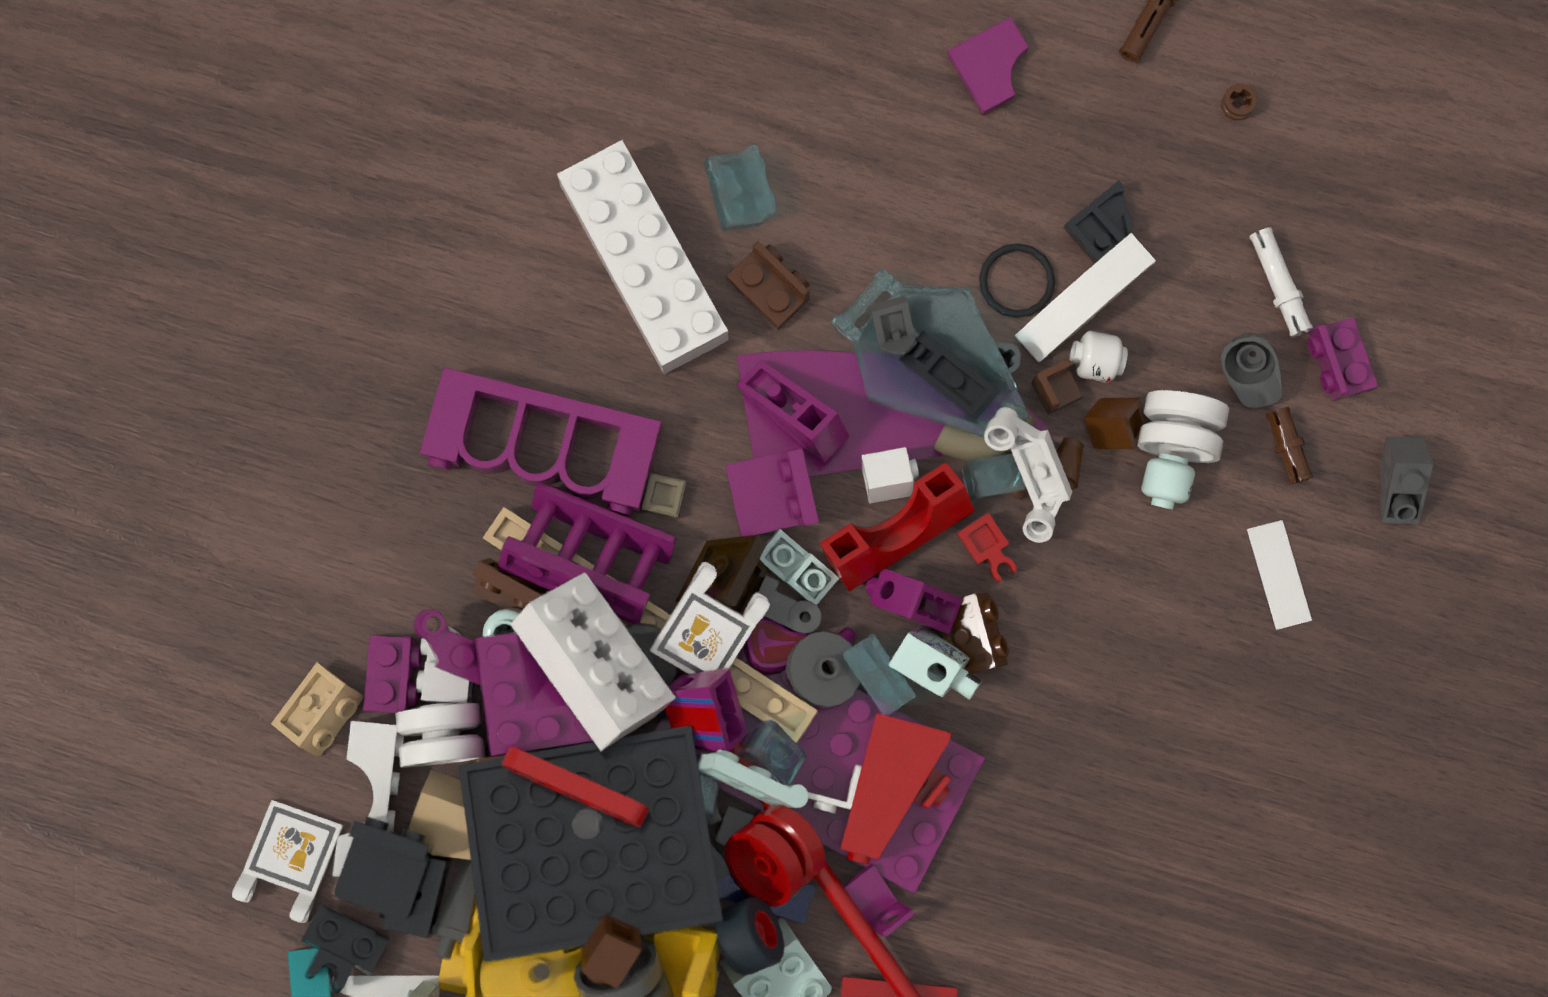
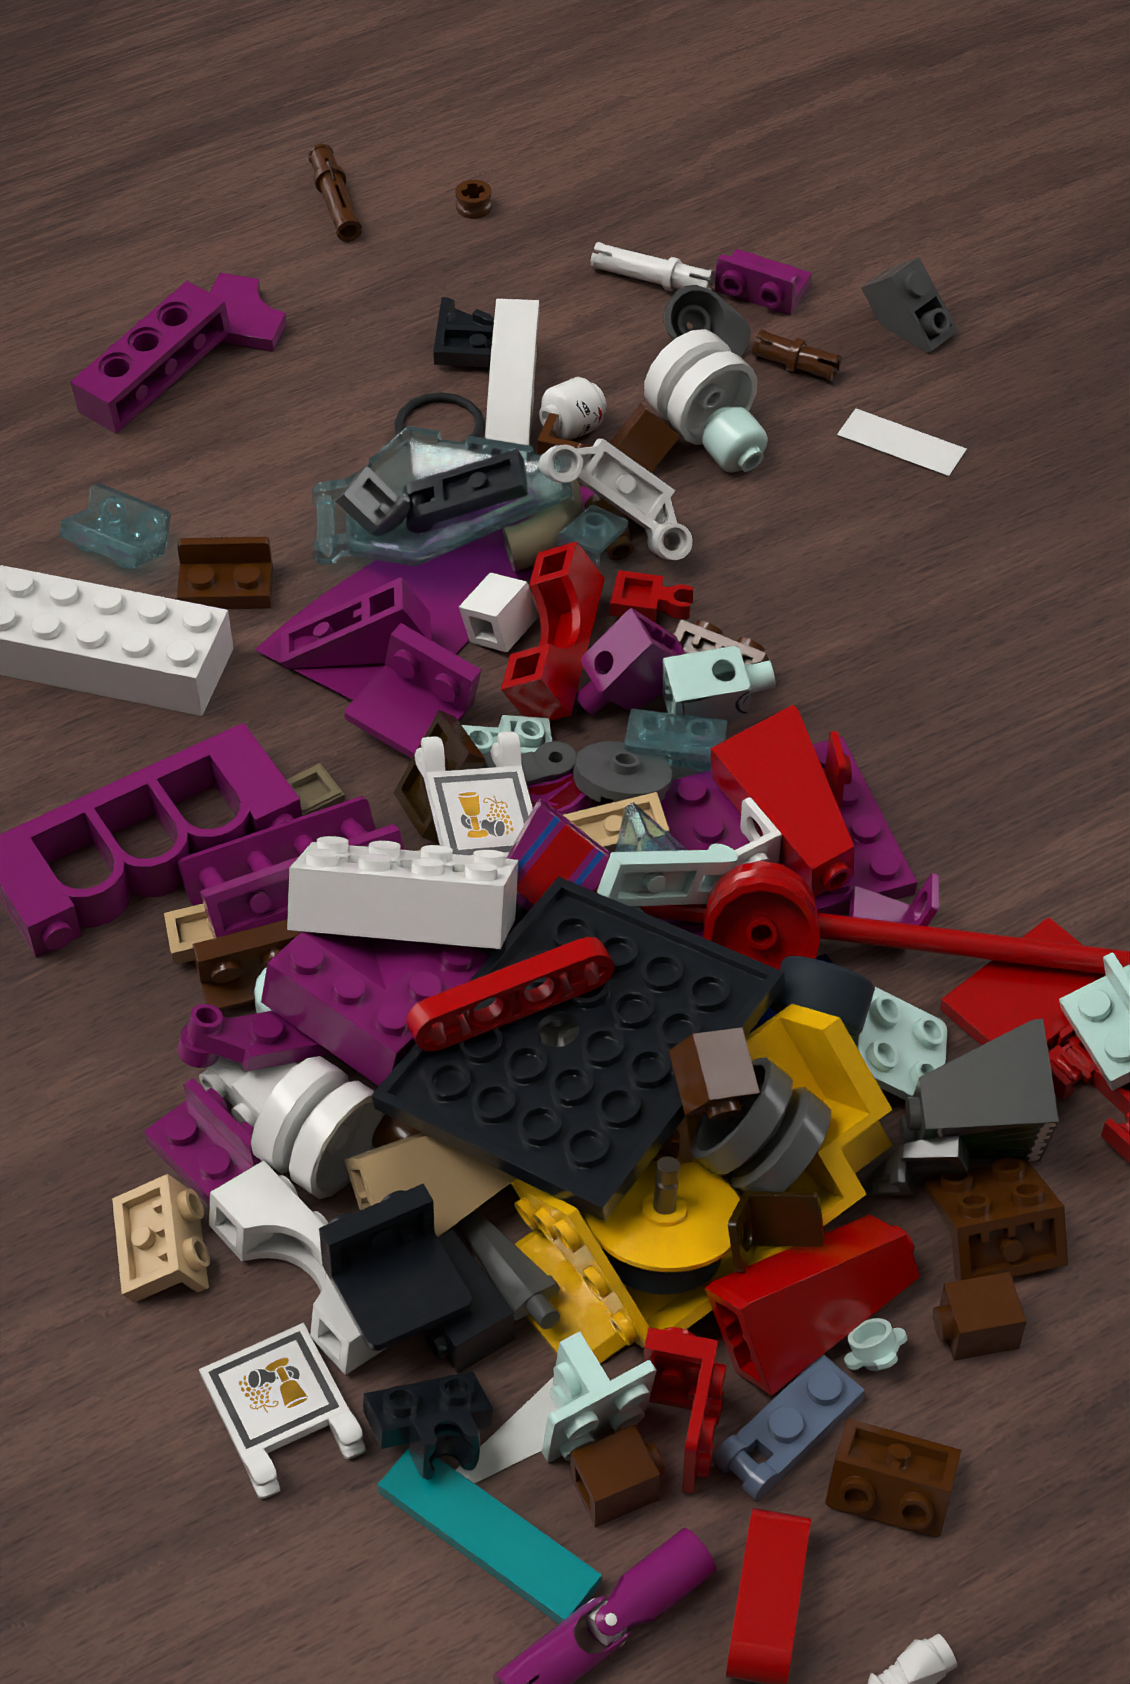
camera: 45 degrees left, 30 degrees down
none -> magenta brick [70,281,231,434]

